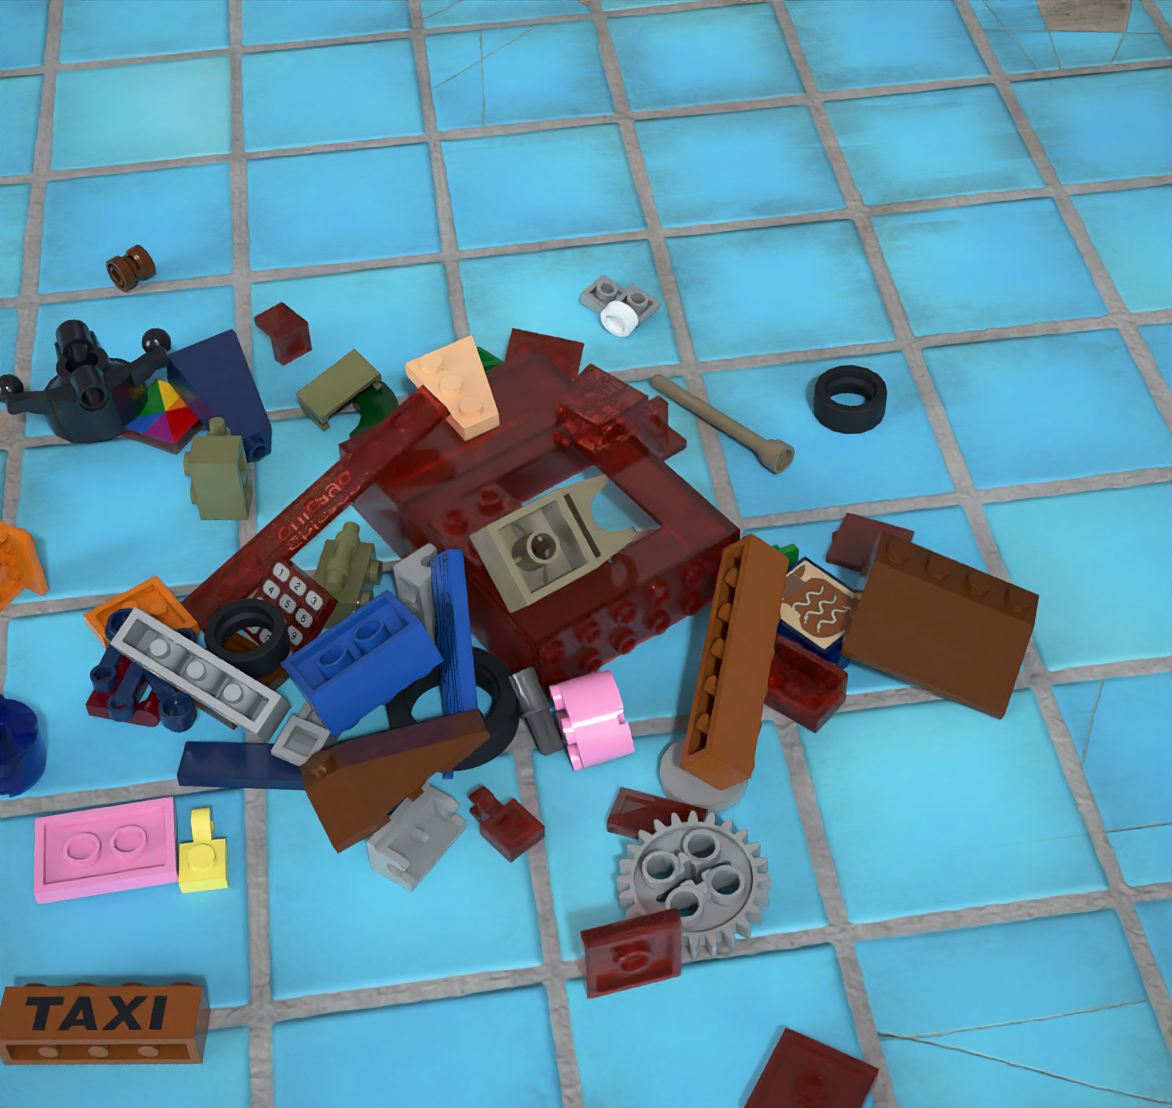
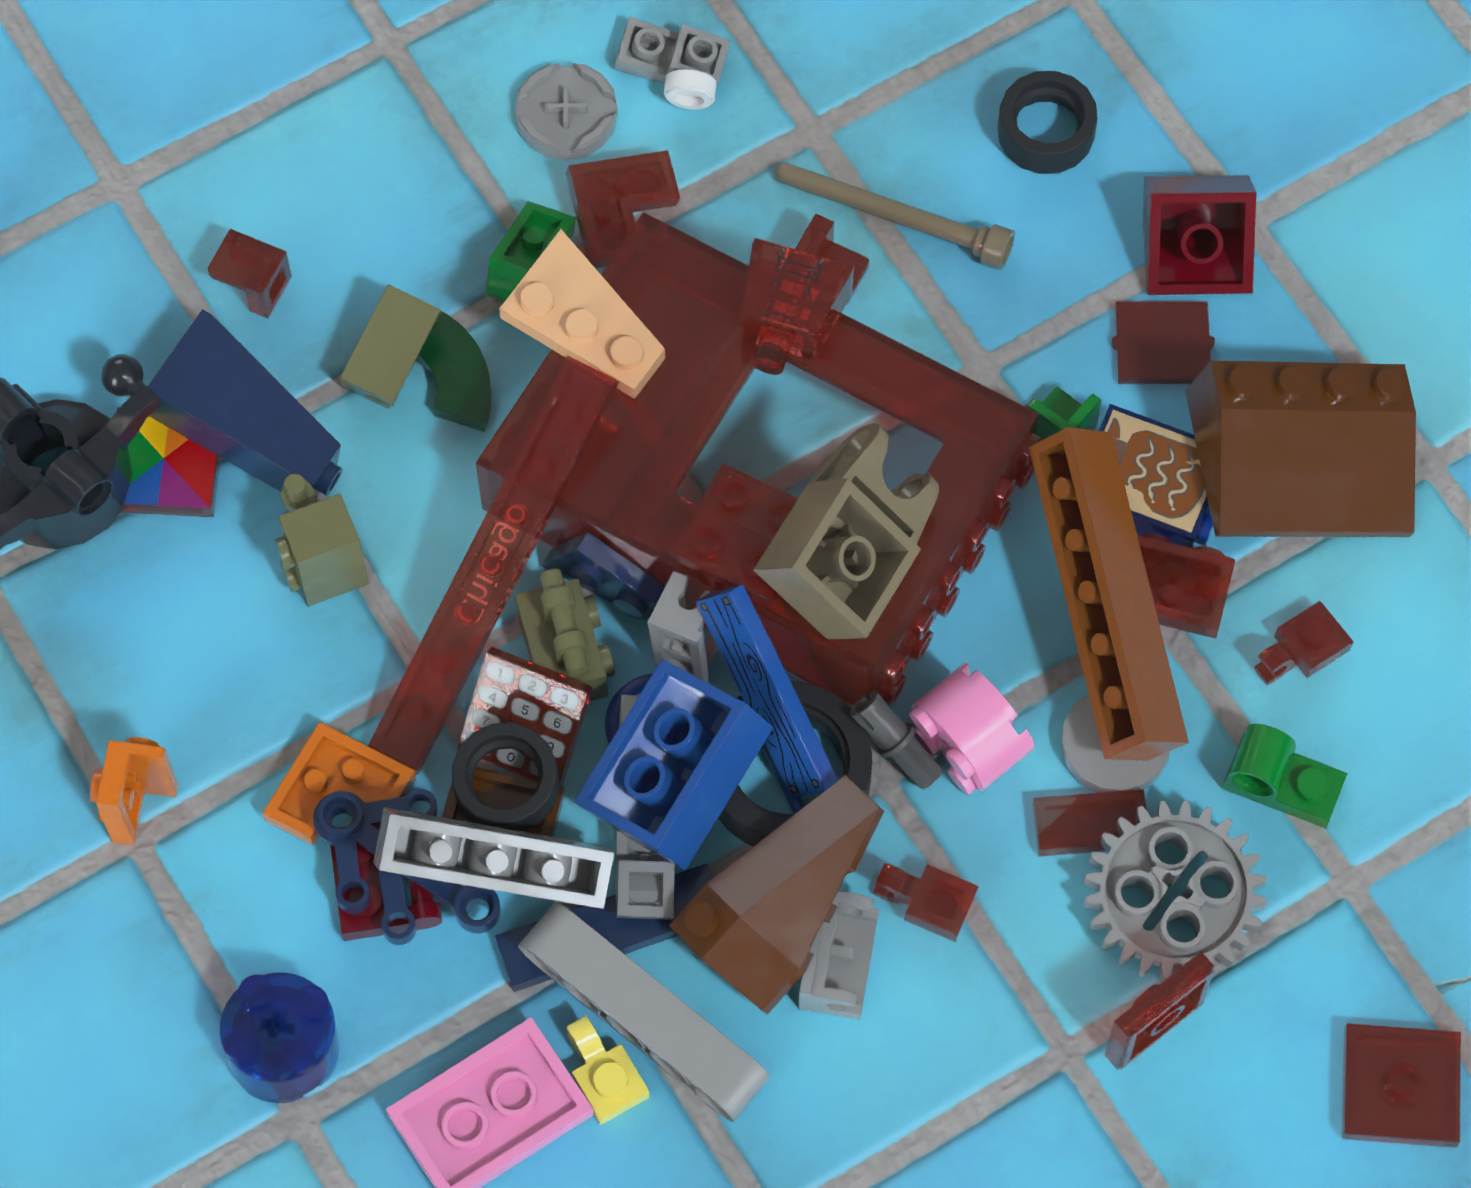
camera: 25 degrees left, 20 degrees up
none -> light grey tile [515,63,618,160]
none -> light grey beam [518,902,770,1122]
none -> dark blue wing [541,532,666,619]
none -> dark red slope [1143,175,1257,295]
none -> green plate [1222,724,1347,829]
none -> clear red plate [1254,601,1354,685]

